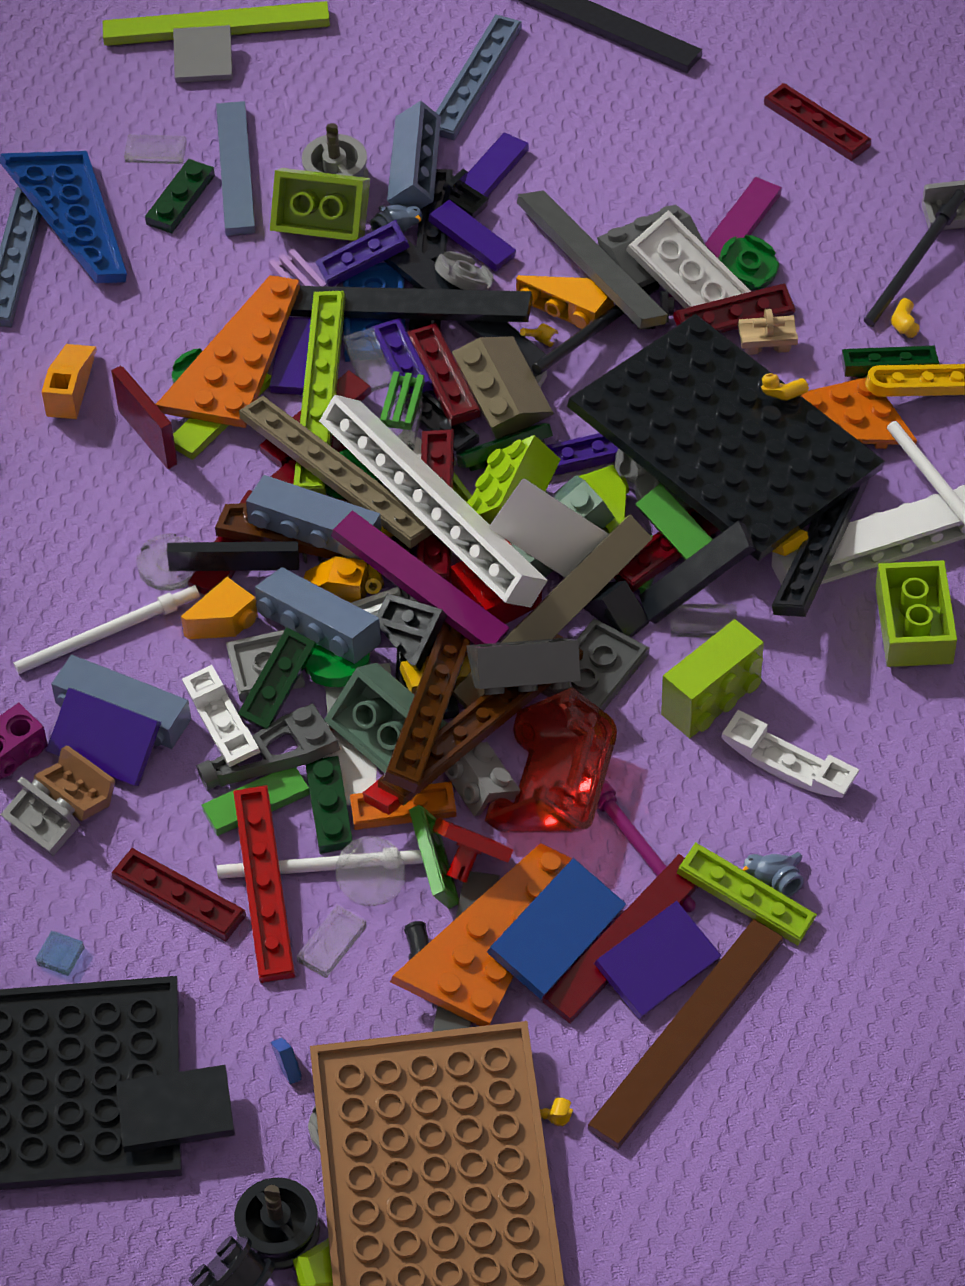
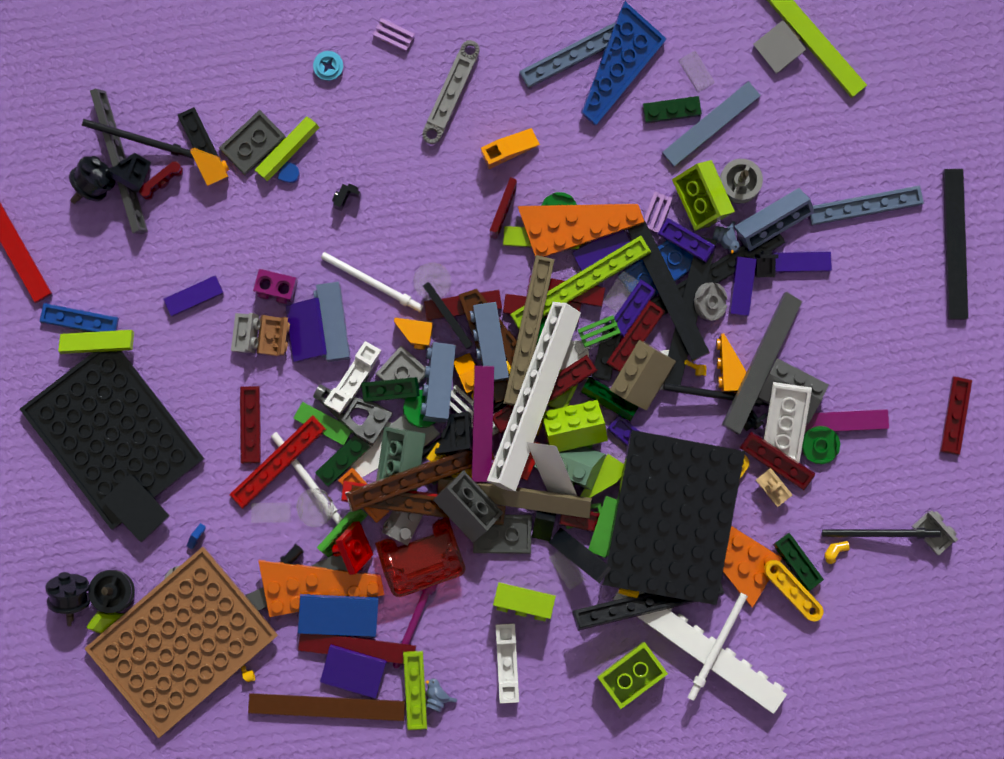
camera: 55 degrees right, 30 degrees up
clear light blue tile [35,930,84,976] -> none
yellow arm [761,373,809,401] -> none

